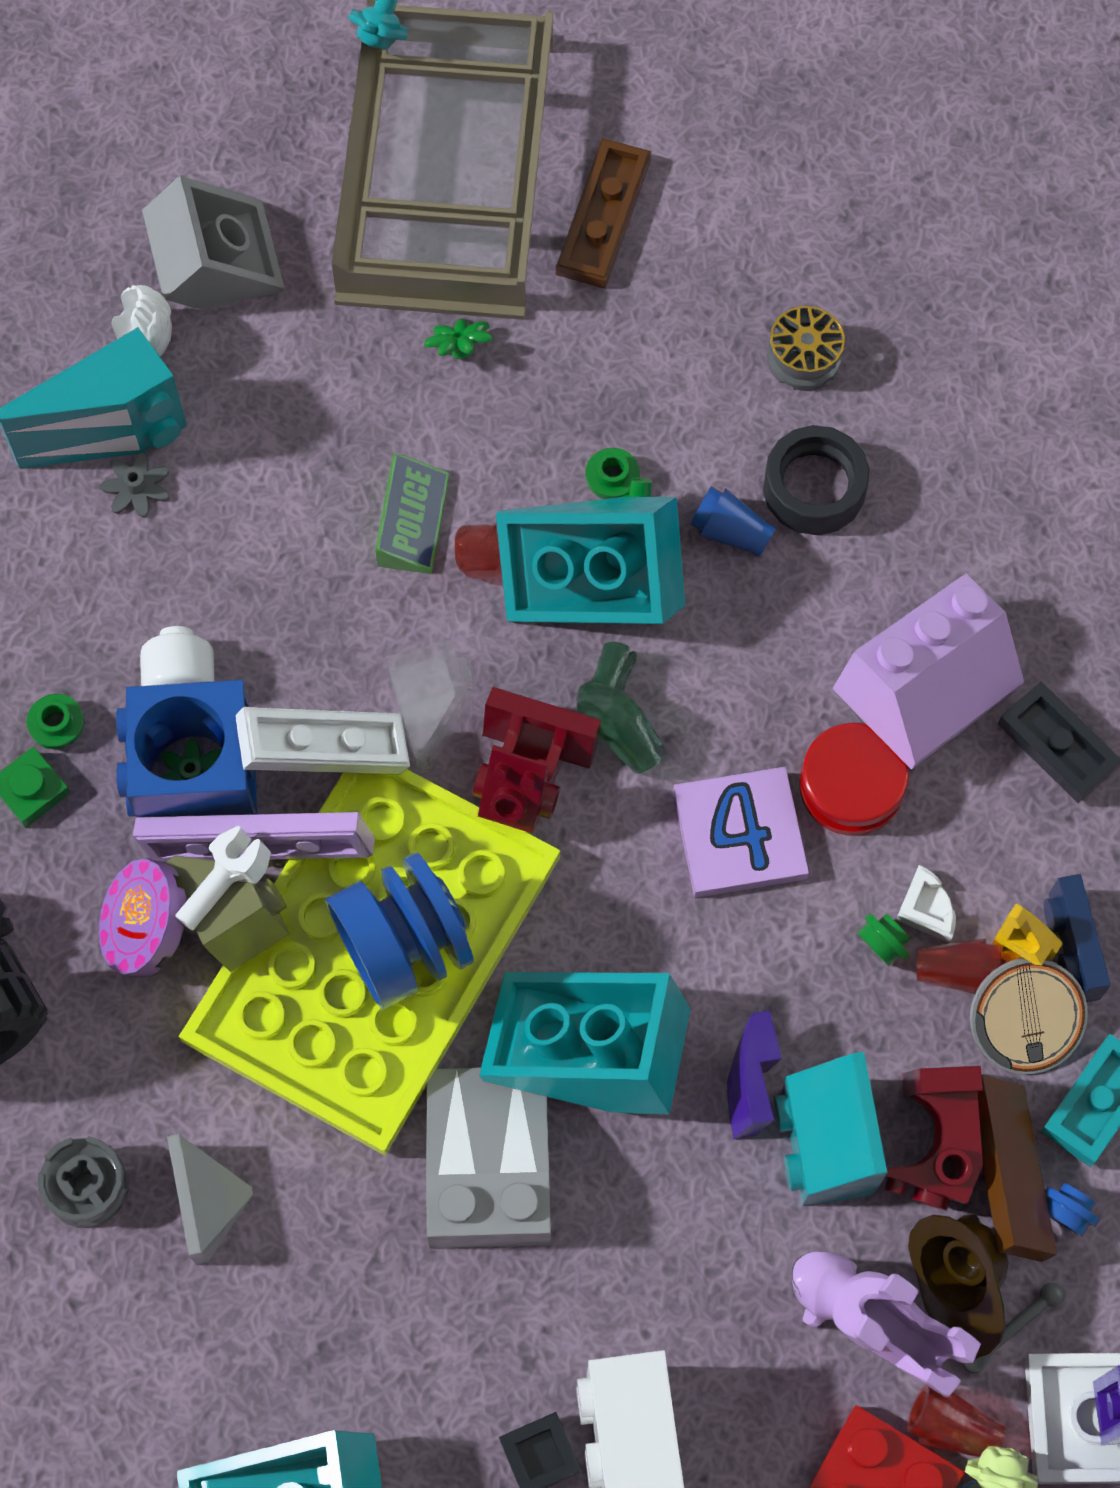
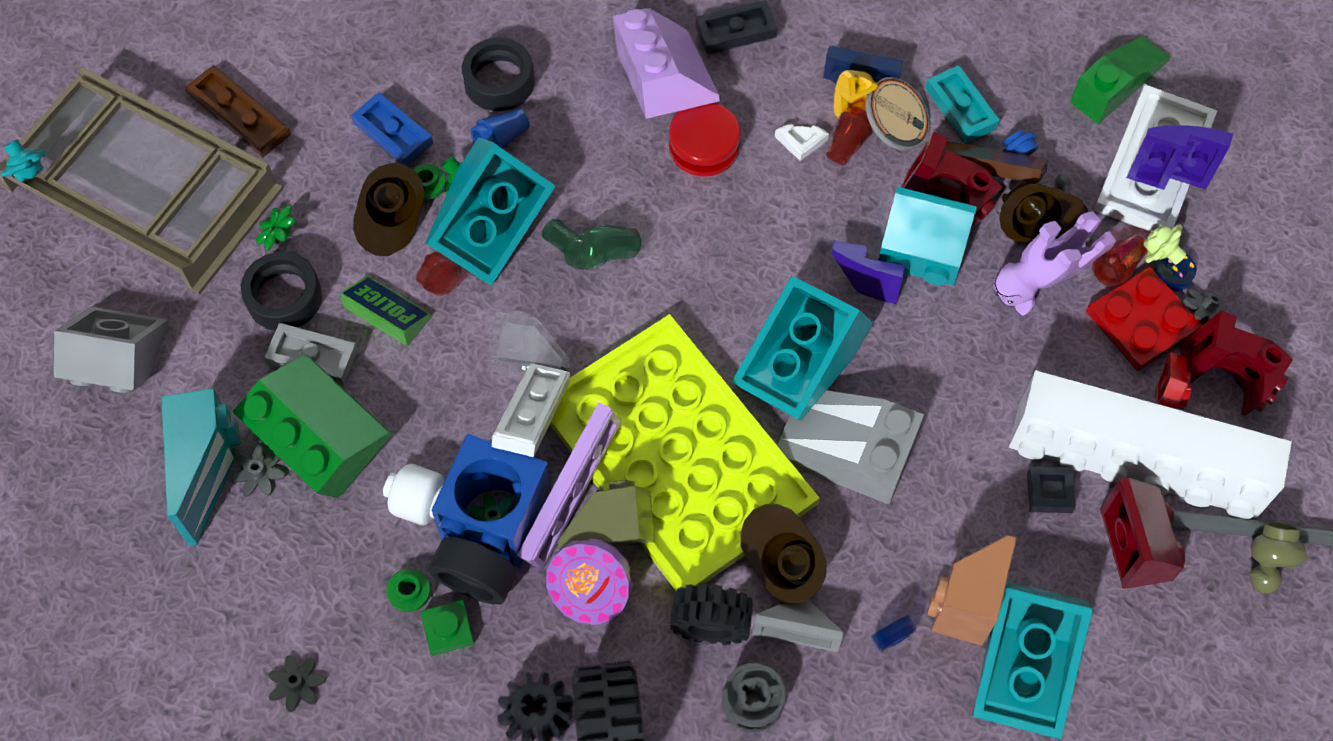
camera: 65 degrees left, 5 degrees down
white hair [111,285,172,357] -> none
white bar [175,826,271,931] -> none
blue wheel [325,852,474,1010] -> none
dark red tile [473,687,601,834] -> none
lavender tile [673,766,809,898] -> none
dark grey wheel [767,306,845,391] -> none
green plate [857,913,911,967] -> none
none -> green slope [232,355,392,498]
none -> black tyre [241,251,322,331]
none -> light grey plate [264,323,358,385]
none -> blue plate [351,92,433,166]
none -> dark brown piece [353,163,424,256]
none -> black tyre [428,537,517,605]
none -> black tyre [670,584,753,645]
none -> dark brown piece [740,504,827,603]
none -> clear blue tile [871,615,917,652]
none -> nougat slope [927,535,1016,646]

